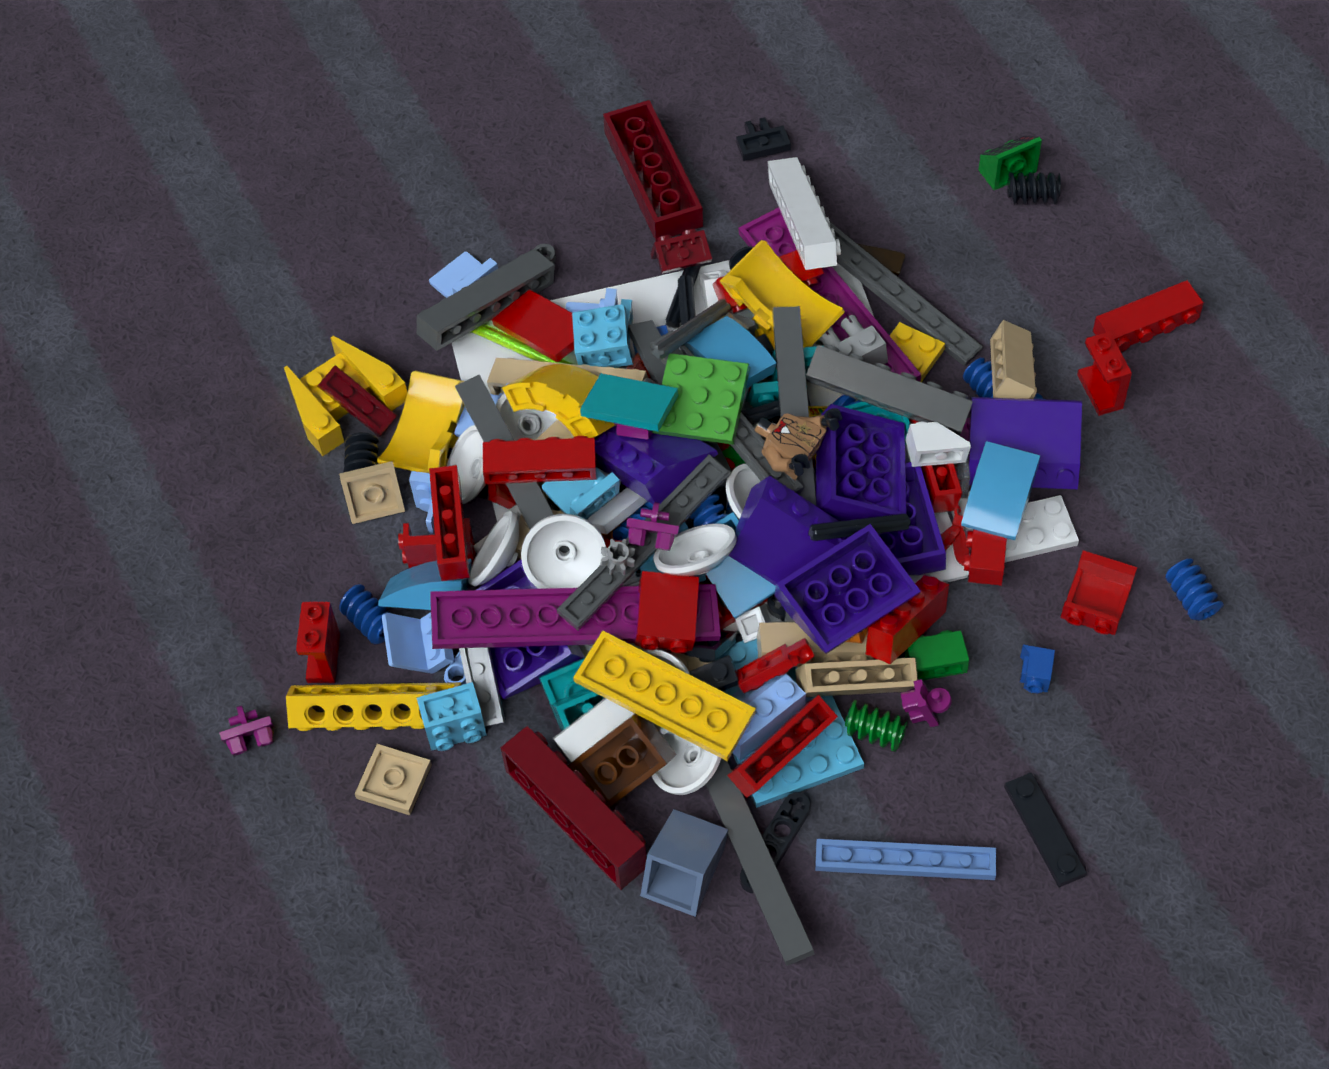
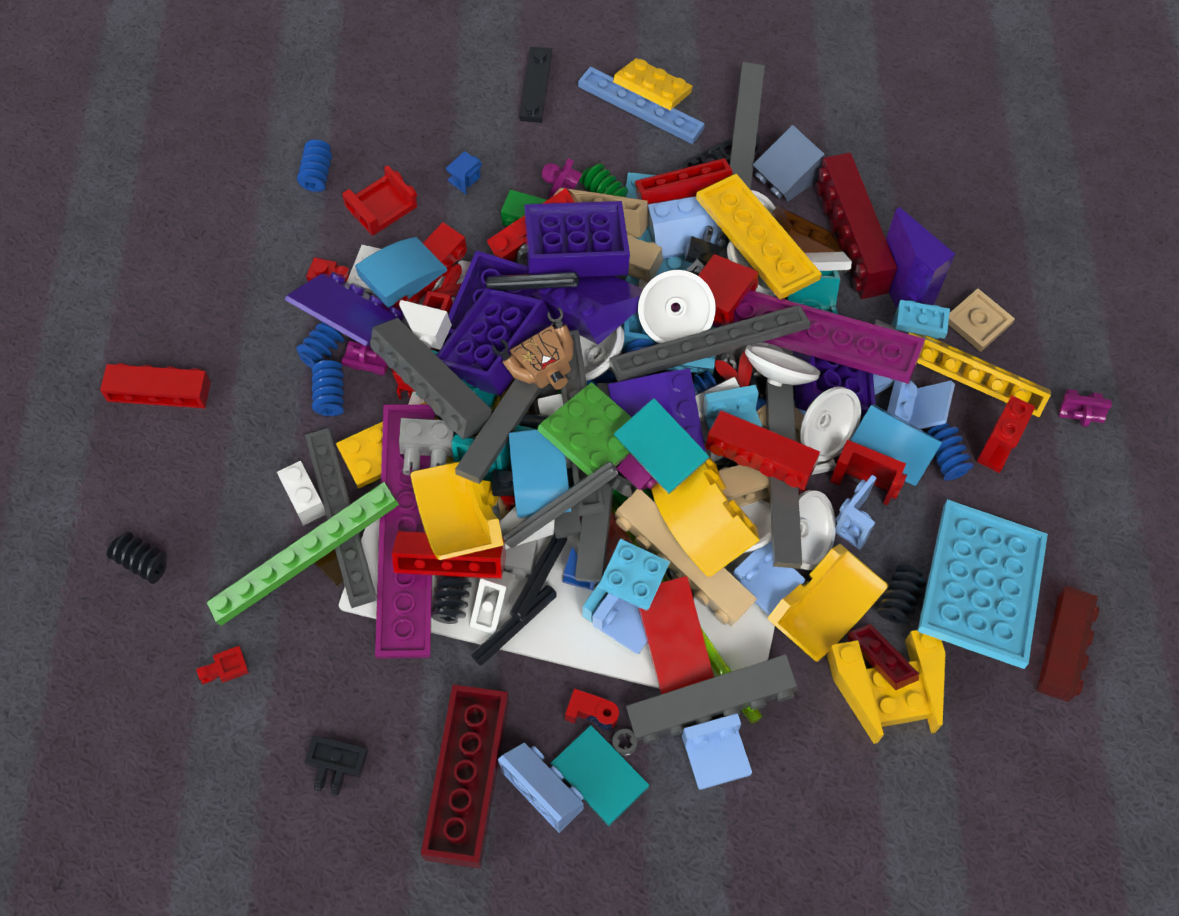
camera: 155 degrees left, 5 degrees up
tan plate [339,461,405,524] -> none
red brick [429,465,470,581] -> none
light grey gear [600,539,635,575] -> none
magenta hips [626,502,679,551] -> none
dark red bracket [650,229,712,274] -> none
red hinge [737,638,815,693] -> none
white brick [768,157,841,270] -> none
green slope [978,136,1042,190] -> none
tan brick [990,320,1037,399] -> none
red panel [1077,331,1132,416] -> none
none -> red plate [196,646,249,685]
none -> bright green plate [207,482,399,626]
none -> white brick [277,461,326,526]
none -> red plate [306,257,349,282]
none -> light blue slope [498,742,584,833]
none -> teal tile [550,725,650,826]
none -> red leg [565,689,619,730]
none -> yellow plate [613,58,693,111]
none -> dark purple slope [886,207,955,309]
none -> medium azure plate [918,499,1048,669]
none -> clear red brick [1036,586,1099,702]

